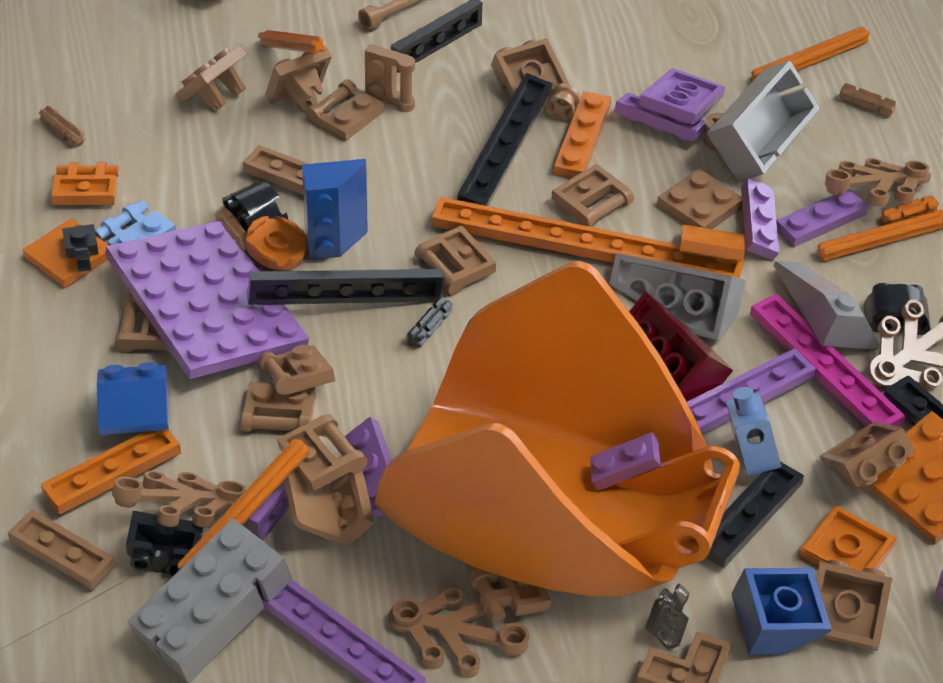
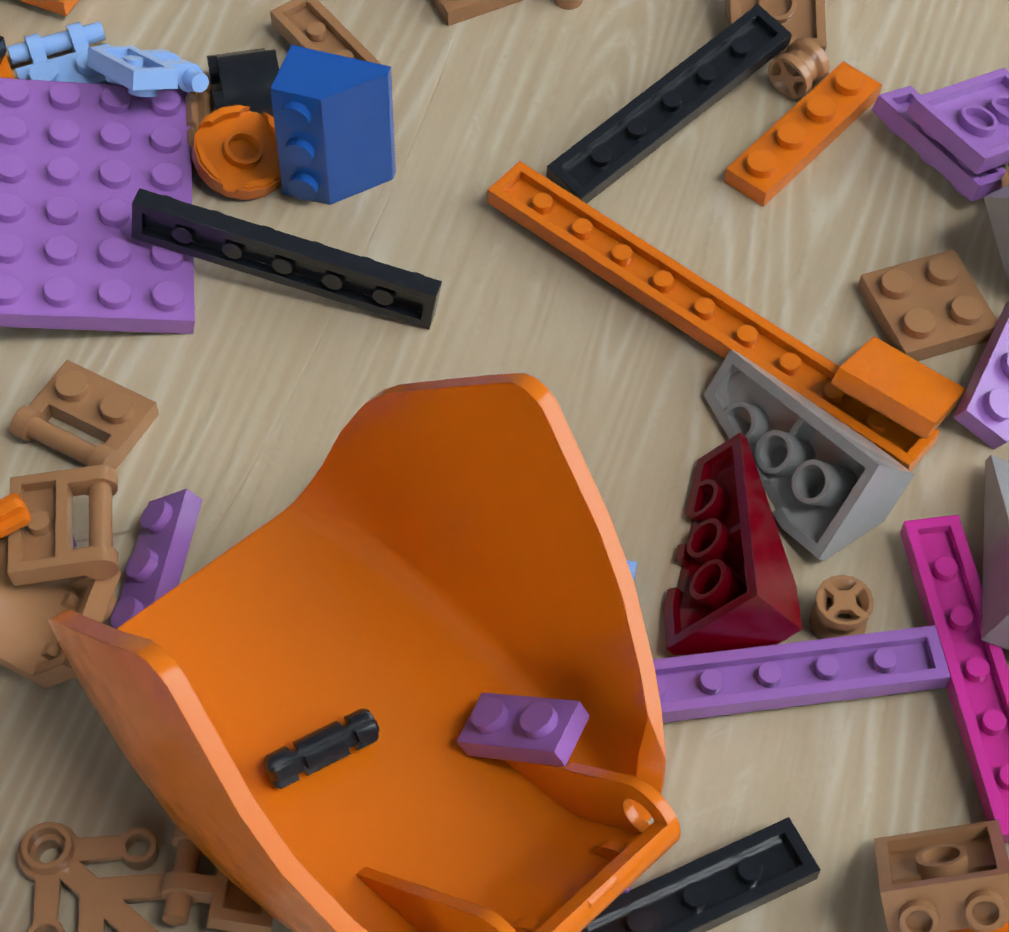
camera: 25 degrees right, 10 degrees up
medium nougat plate [258,345,335,395] -> none
axle [407,297,452,348] -> none
medium nougat plate [414,225,496,295] -> none
medium nougat plate [551,164,634,227] -> none
medium blue torso [726,387,781,476] -> none
none -> light blue plate [87,45,209,97]
none -> medium nougat wheel [809,575,874,639]

